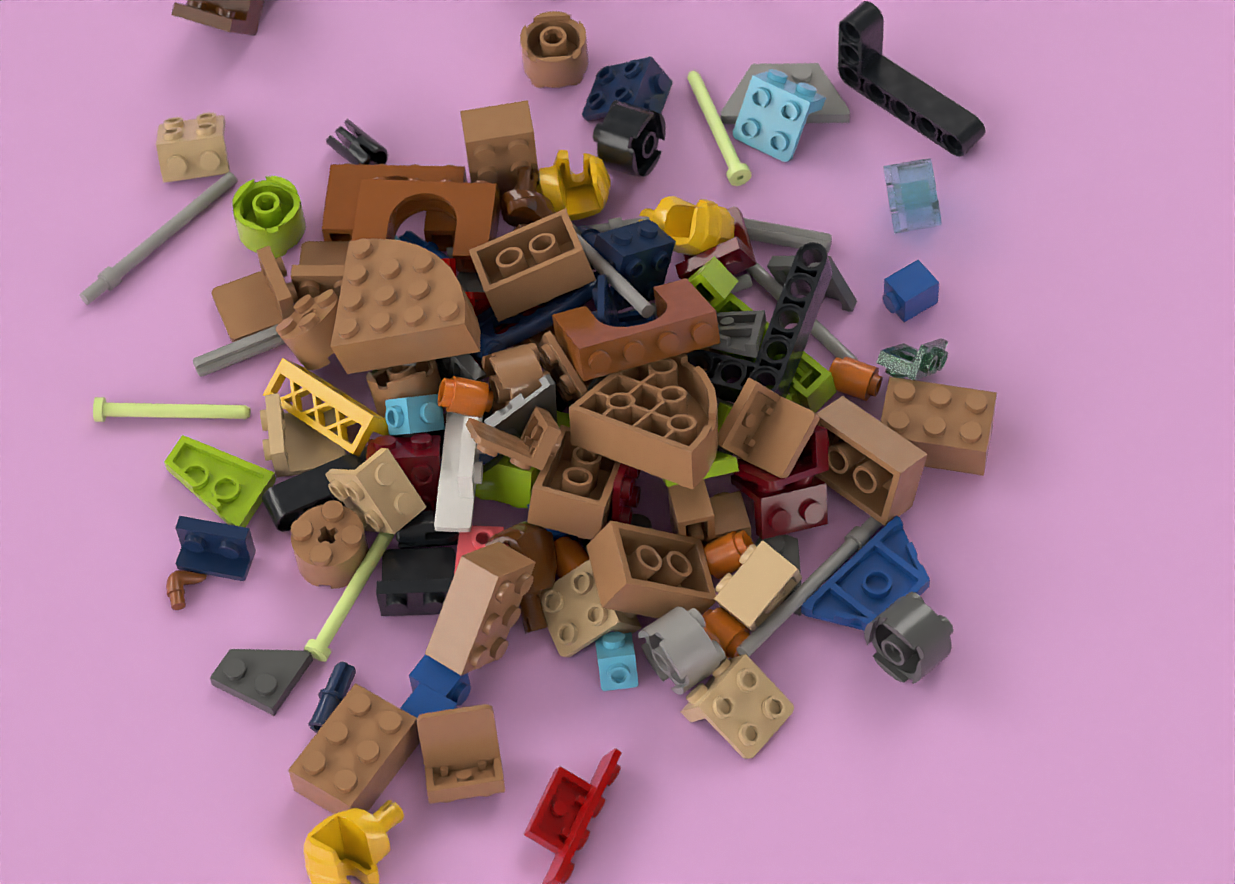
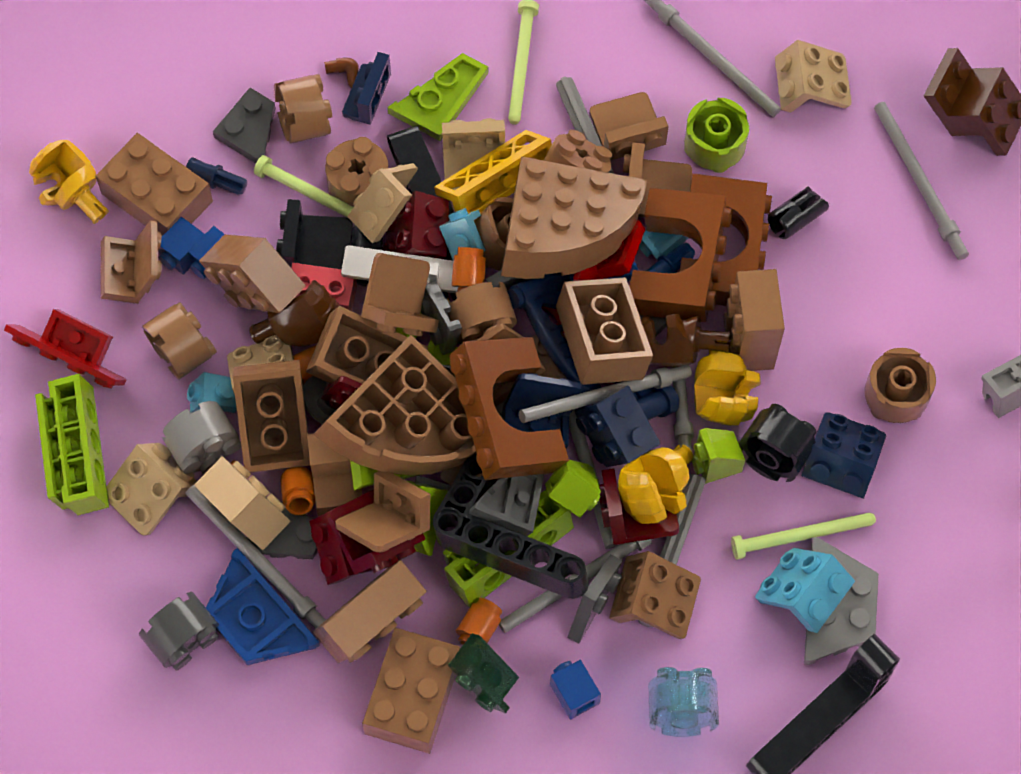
camera: 90 degrees right, 10 degrees up
none -> lime brick [35,374,109,515]
none -> medium nougat brick [142,302,217,380]
none -> medium nougat brick [274,74,332,144]
none -> medium nougat bracket [609,551,701,639]
none -> lime slope [692,428,745,484]
none -> light grey bar [874,102,969,260]

